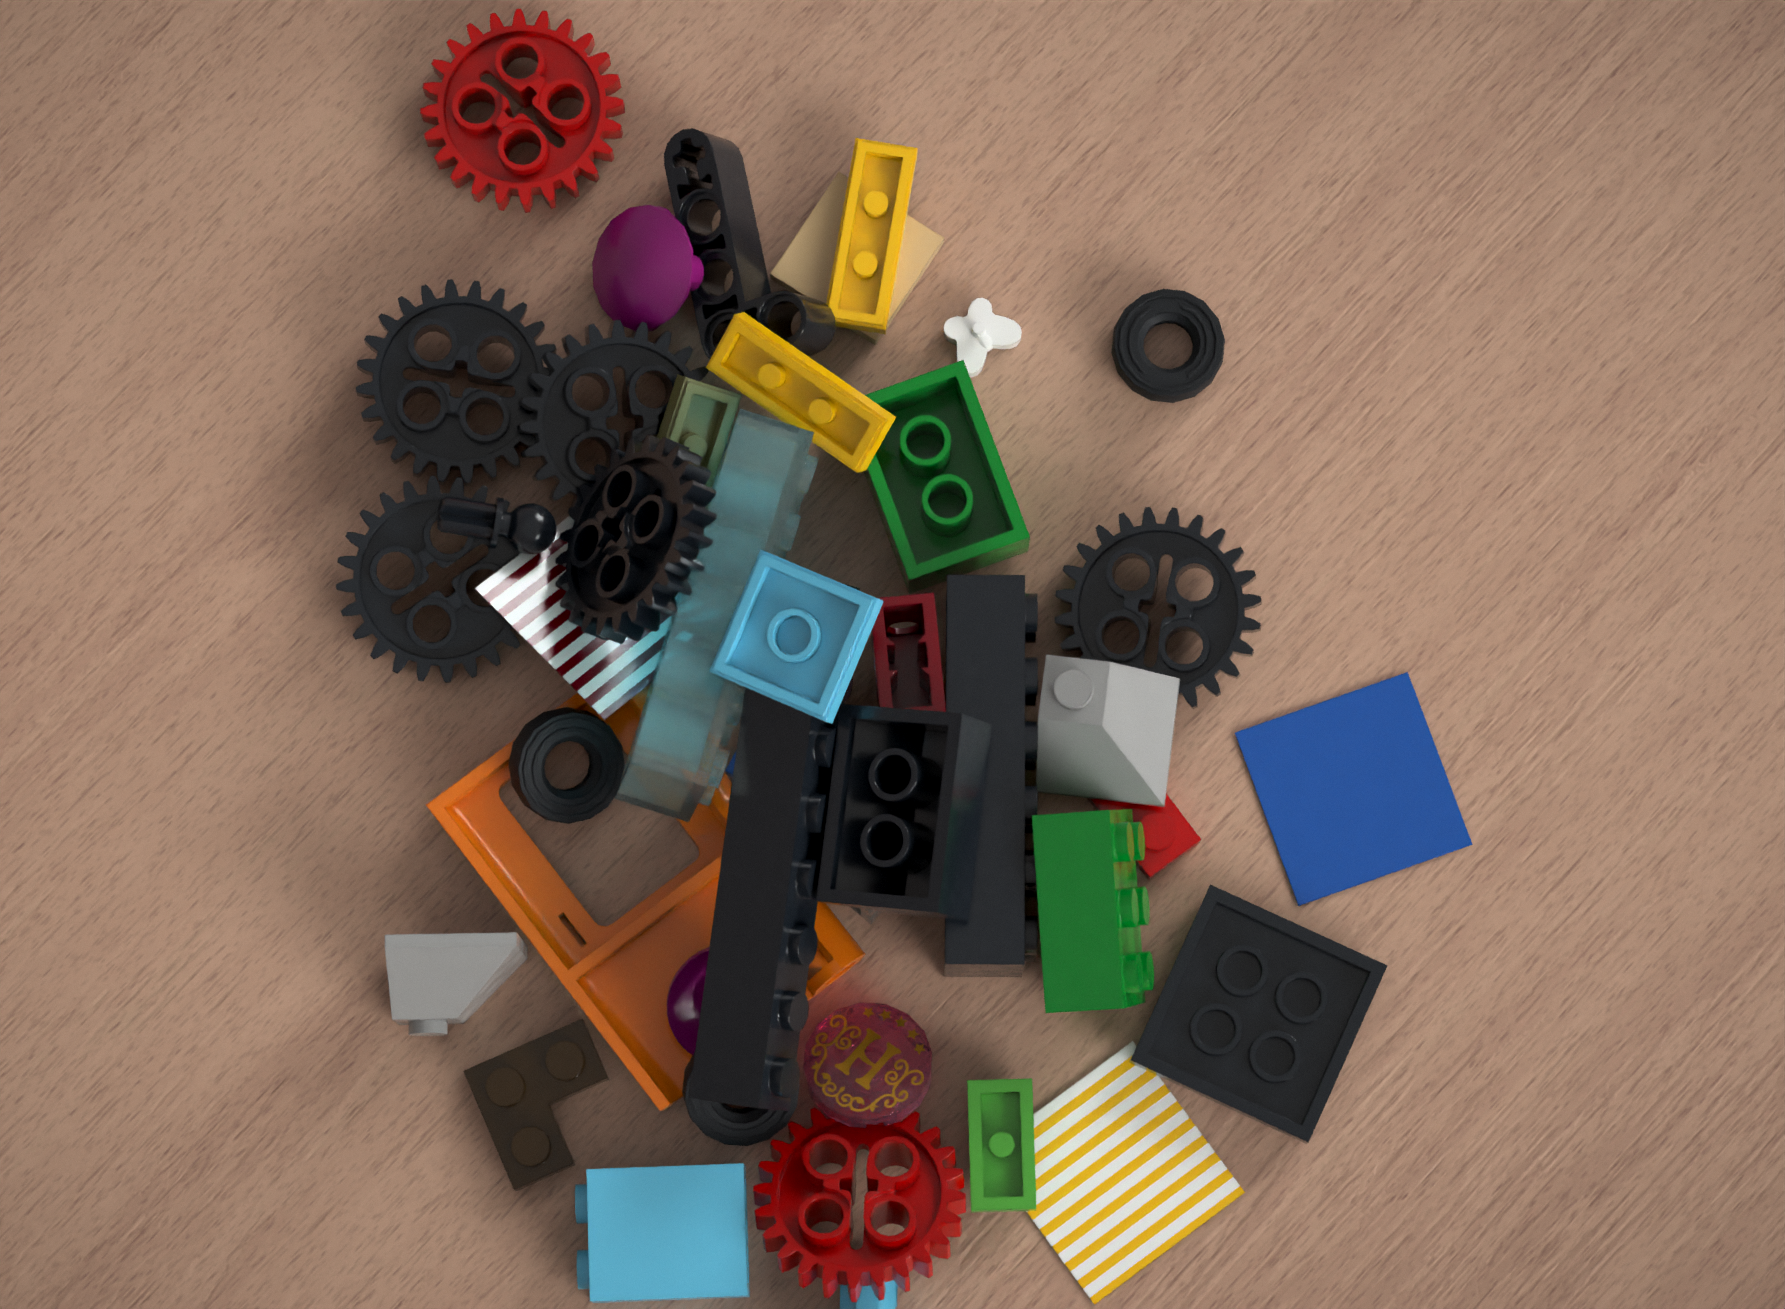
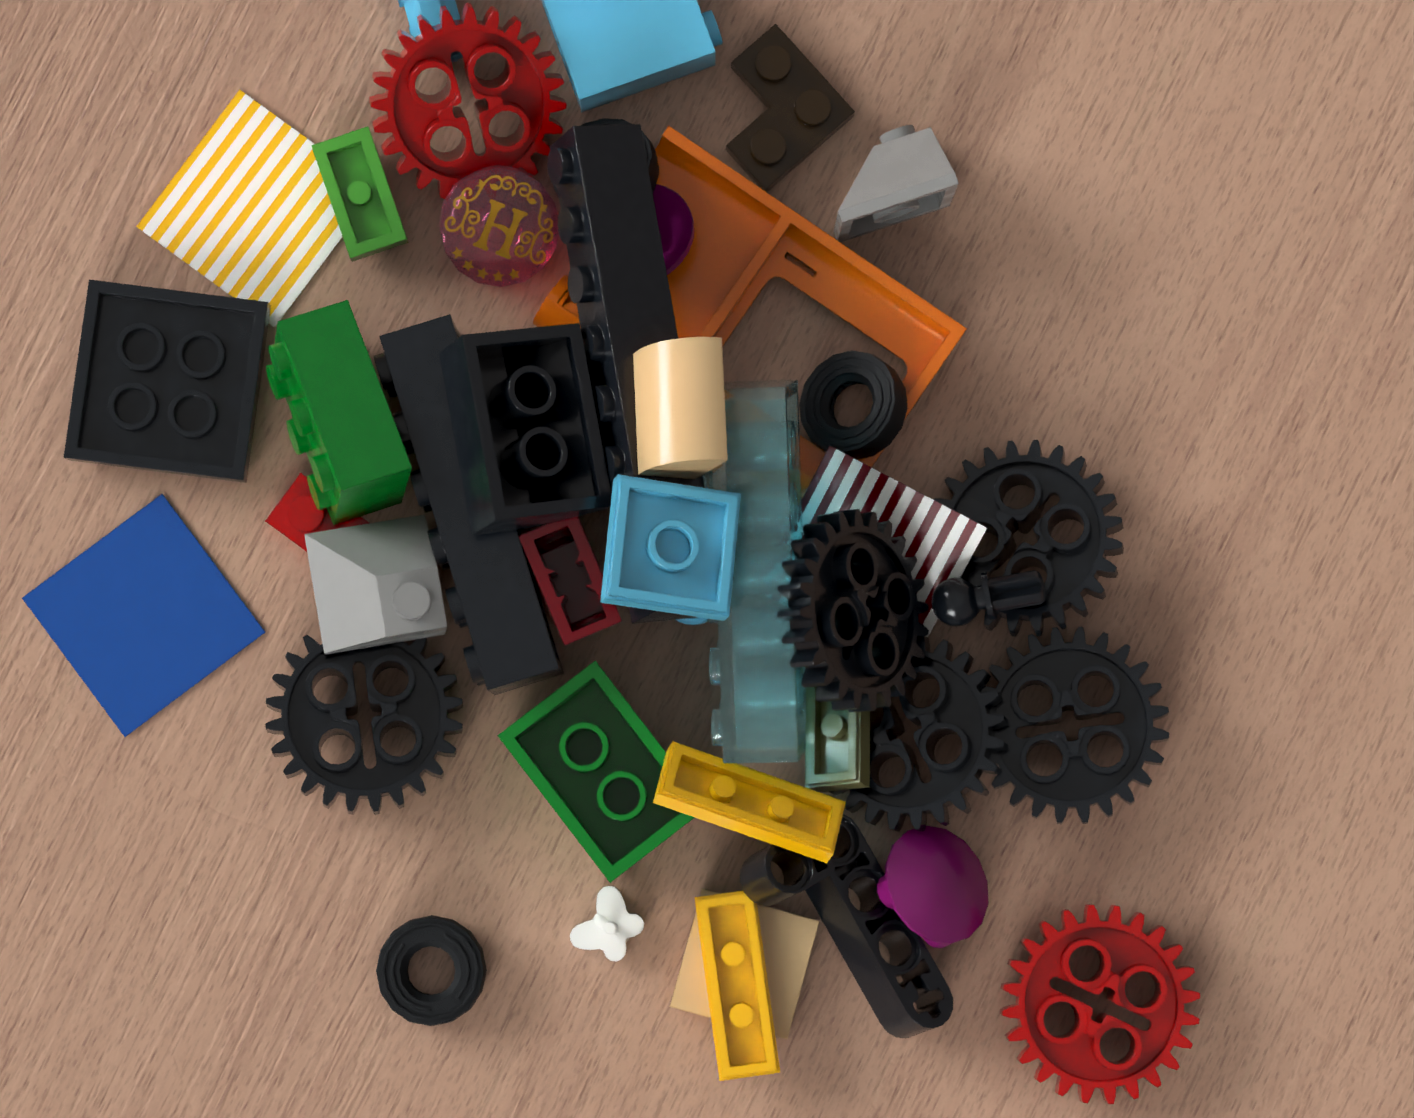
camera: 160 degrees right, 5 degrees up
none -> tan brick [633,337,728,479]

